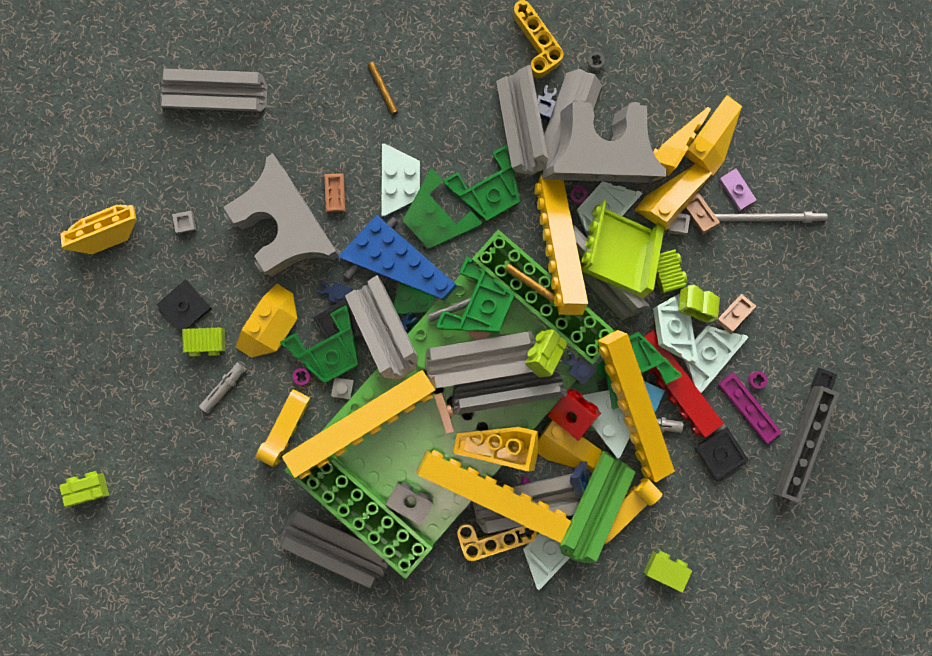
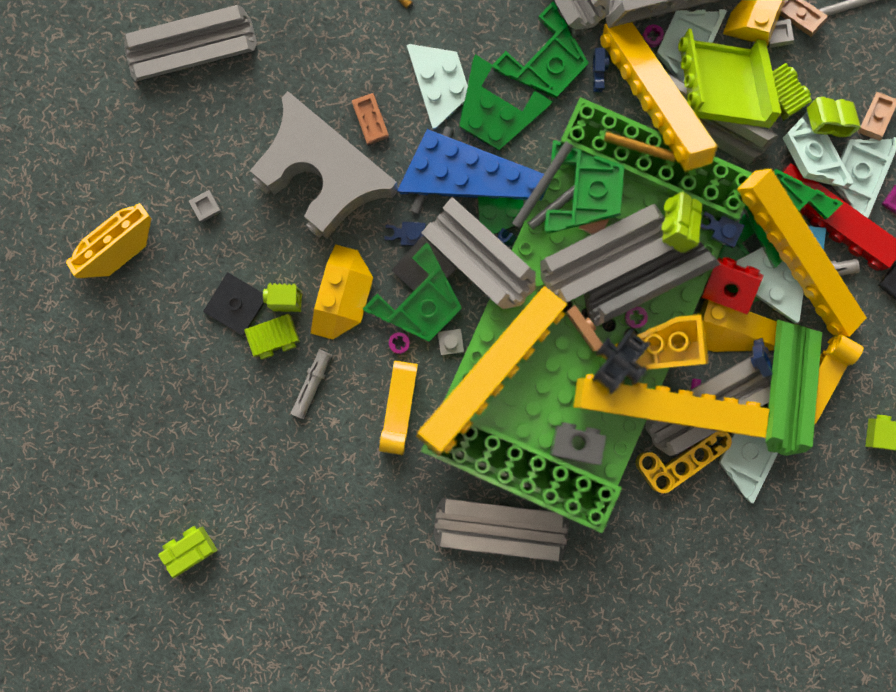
camera: 15 degrees left, 0 degrees up
none -> lime brick [263,283,302,312]
none -> dark grey bar [512,141,574,228]
none -> black axle [591,328,651,395]
none -> dark blue plate [593,48,609,92]
none -> magenta bush [625,306,648,329]

